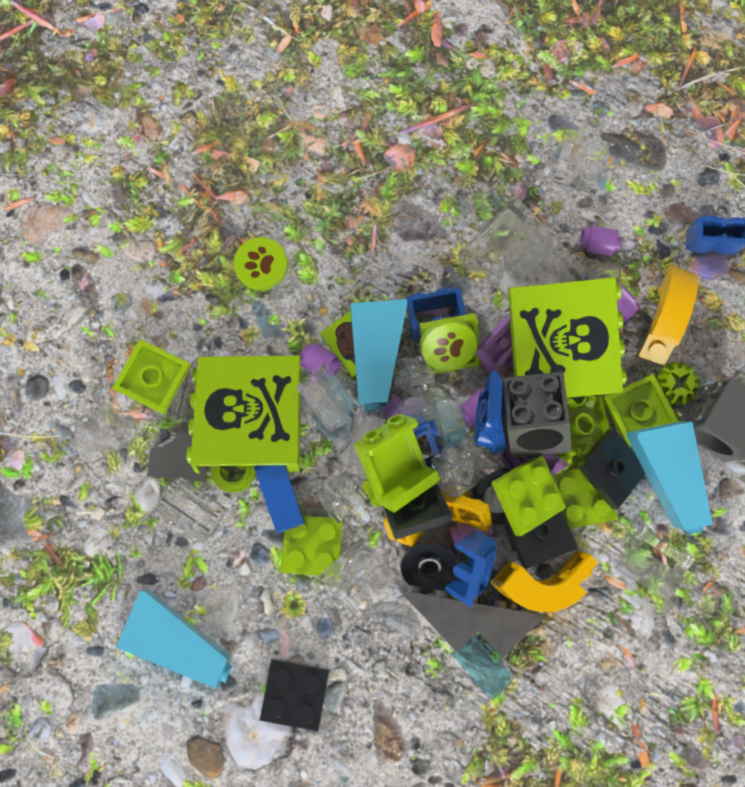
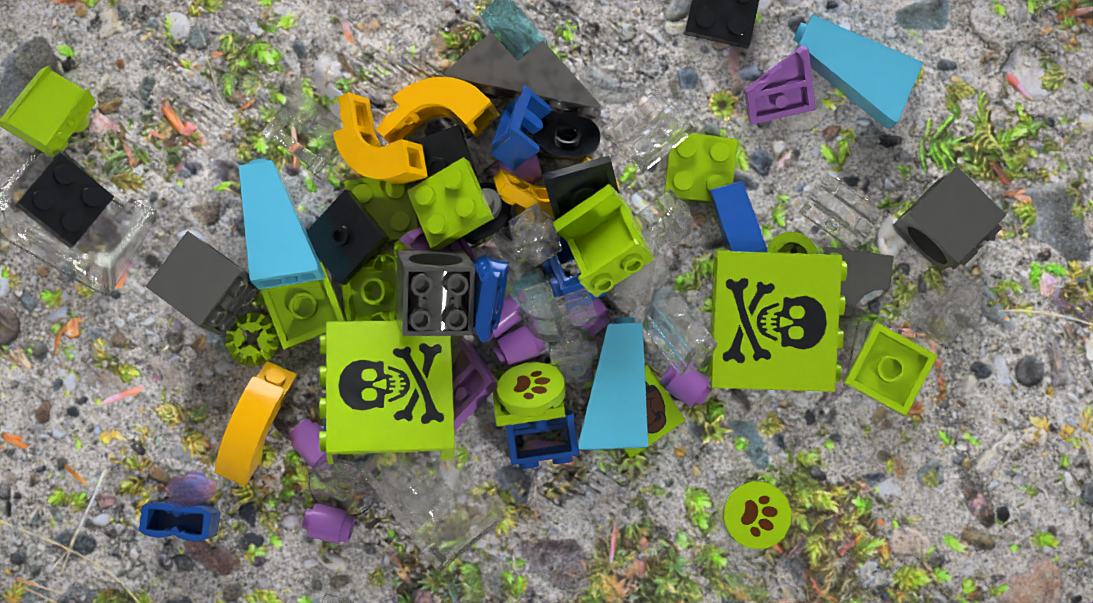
camera: 175 degrees left, 5 degrees up
none -> yellow arch [333,92,428,184]
none -> medium lavender brick [494,325,546,368]
none -> medium lavender wing [744,46,816,125]
none -> dark grey brick [893,166,1006,271]

